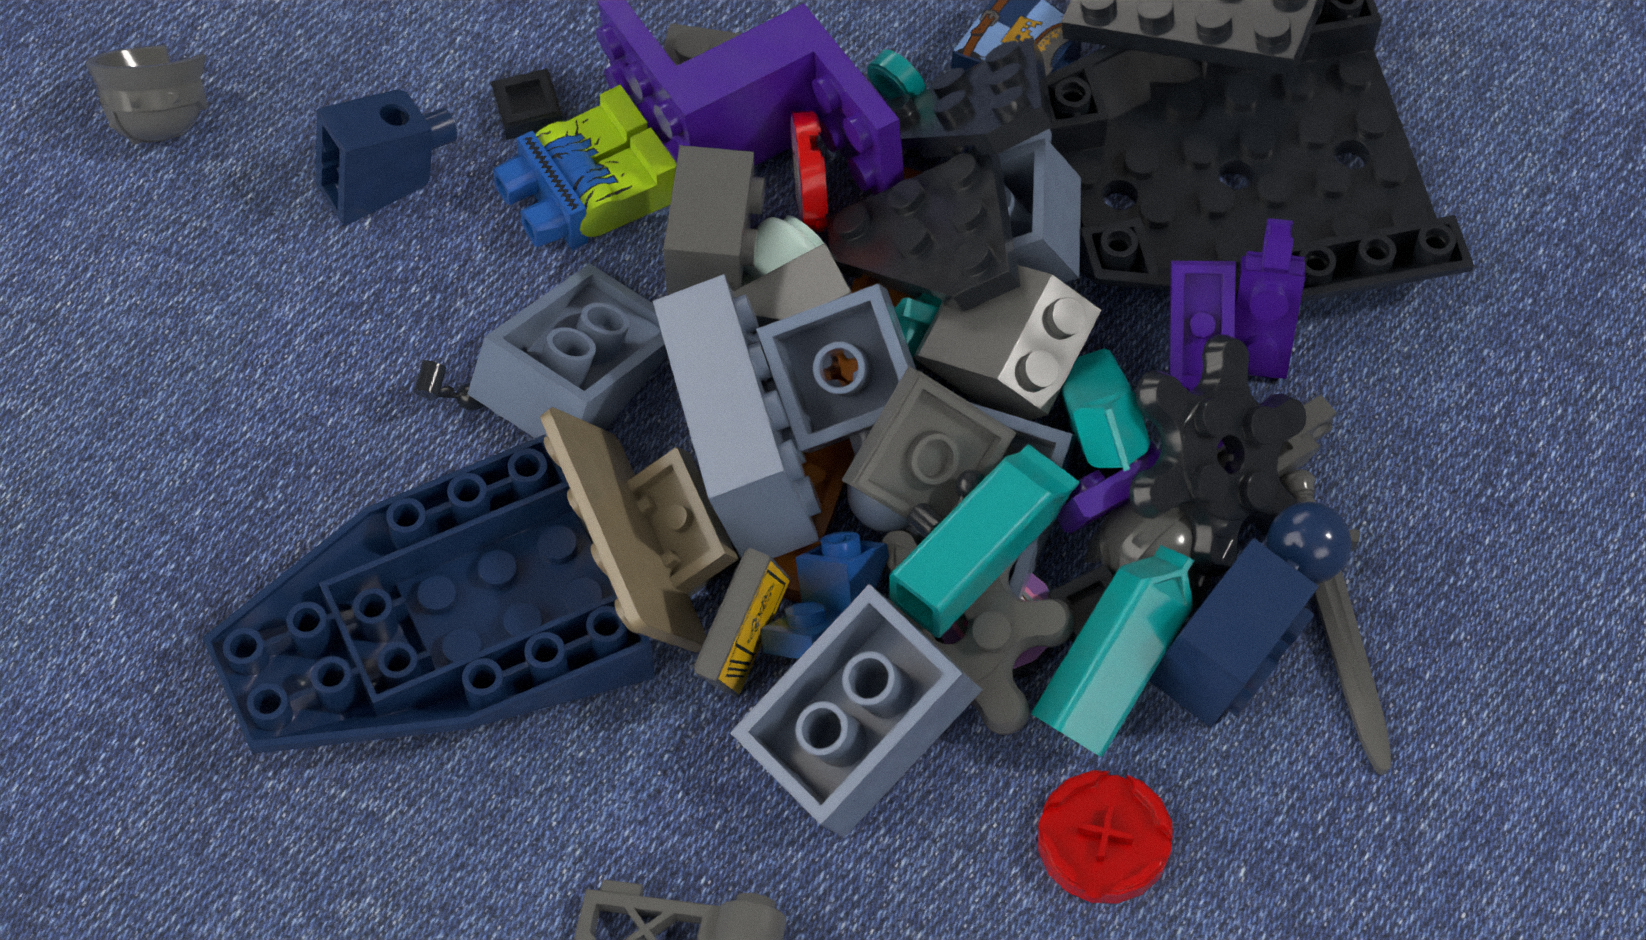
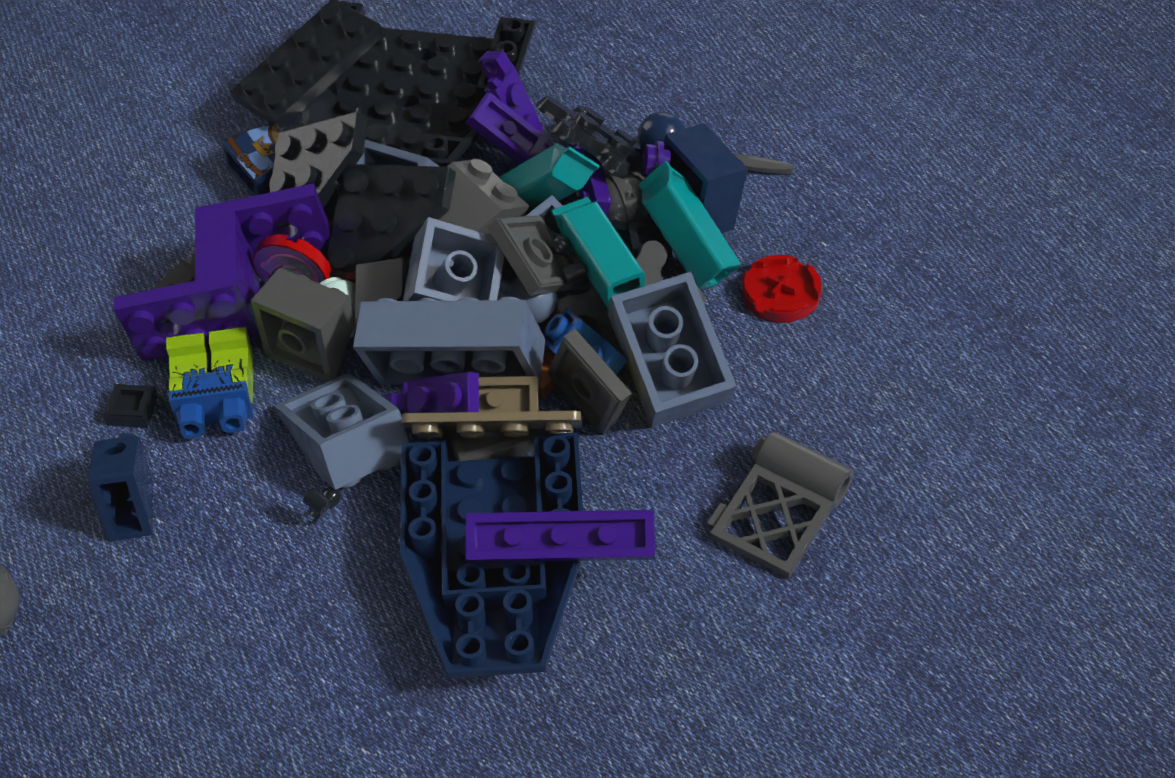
camera: 65 degrees left, 10 degrees down
none -> dark purple hinge [381,372,479,418]
none -> dark purple plate [466,510,655,563]
none -> dark purple plate [642,141,671,176]

